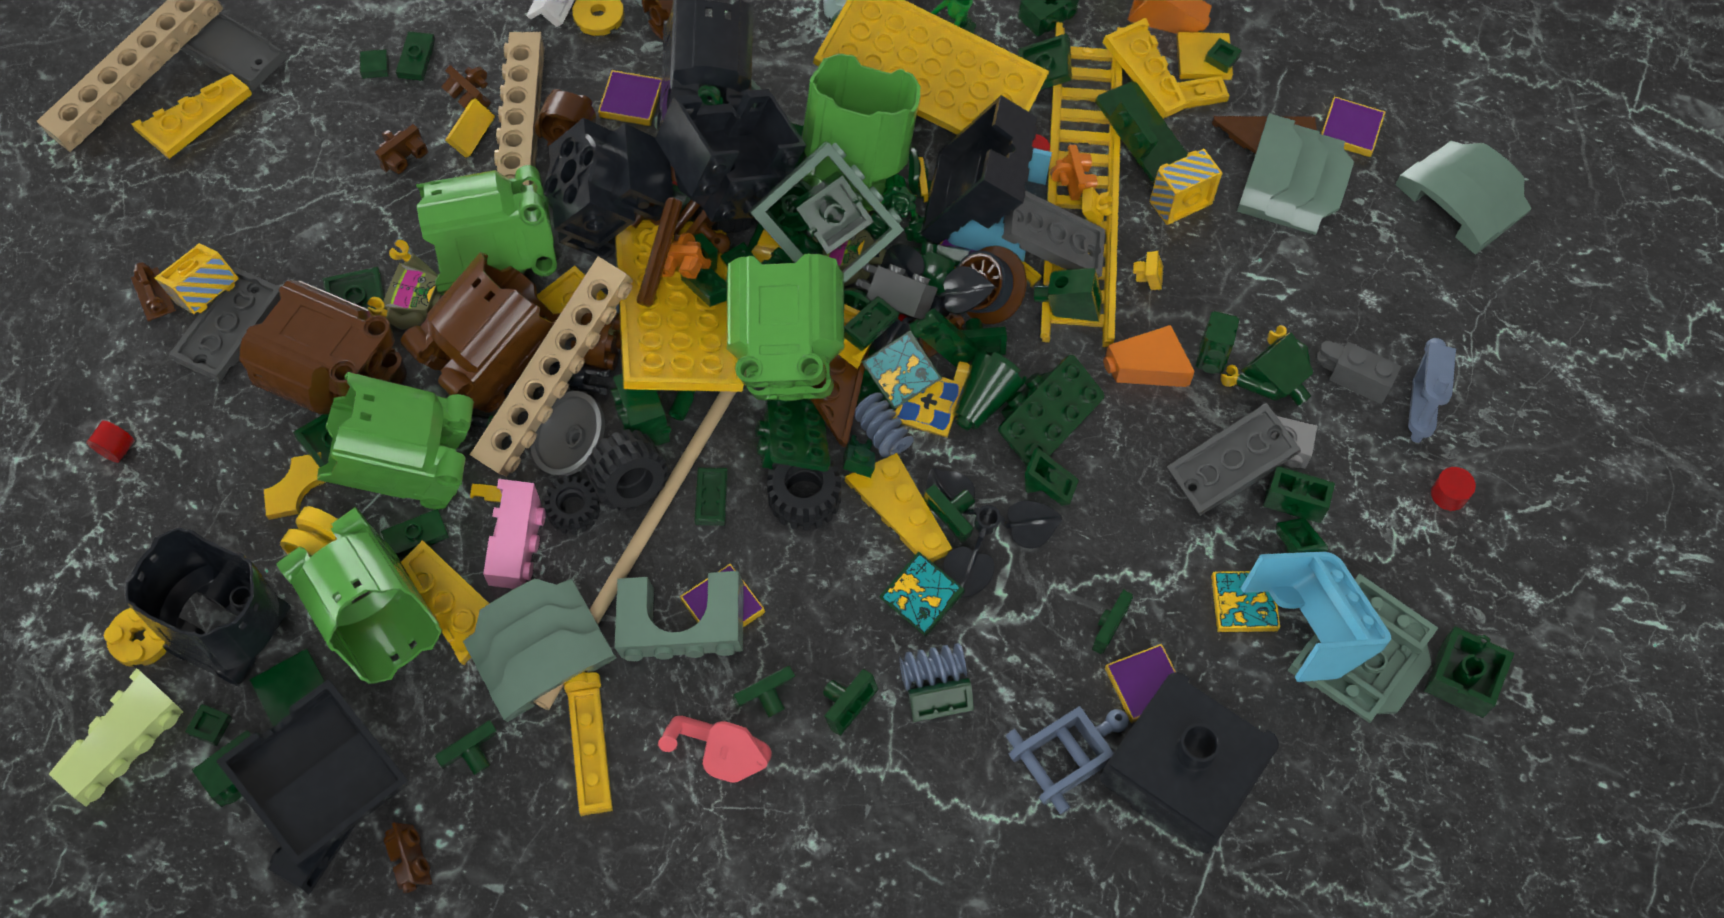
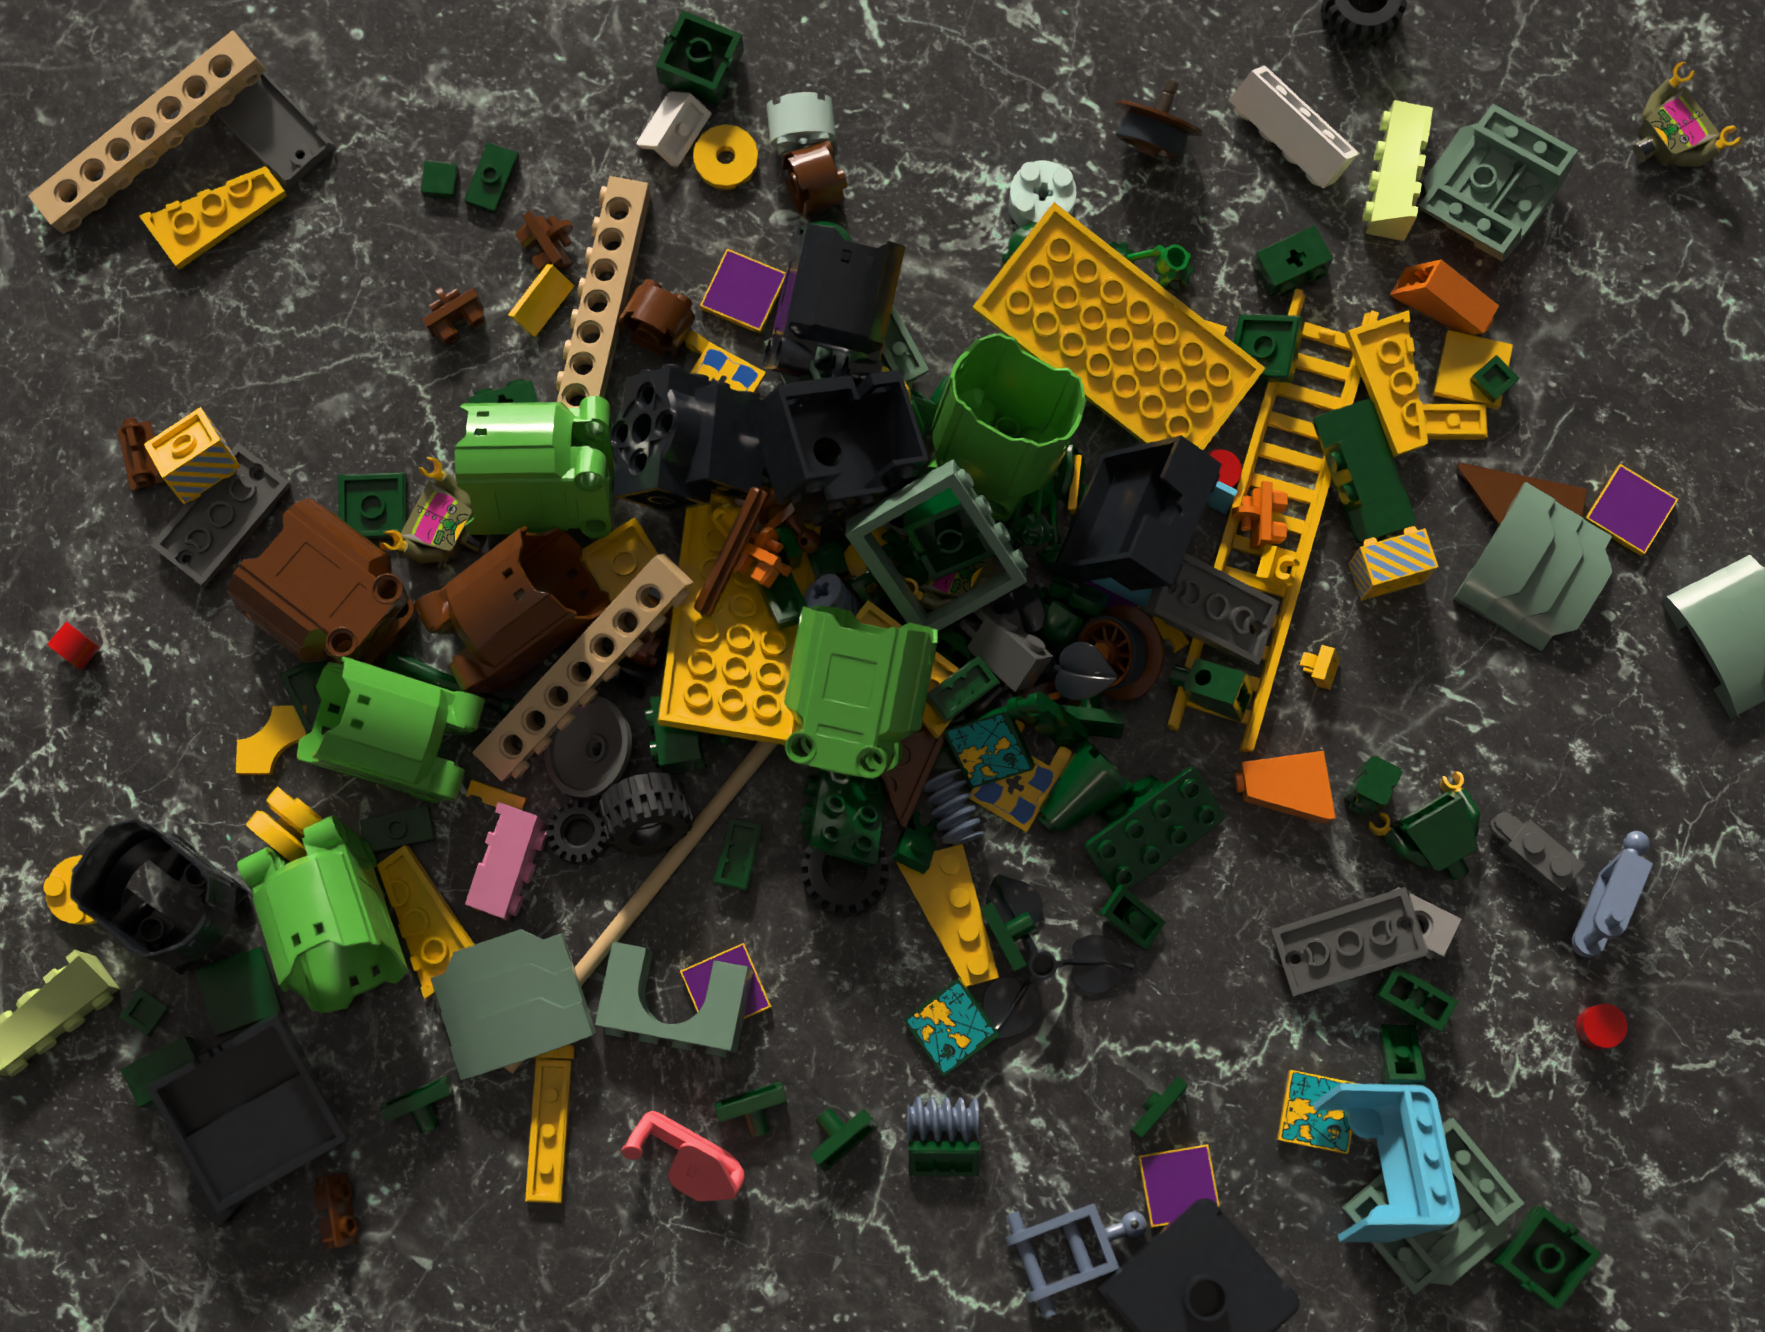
camera: 15 degrees right, 15 degrees up
dark green plate [697,85,723,106] -> none

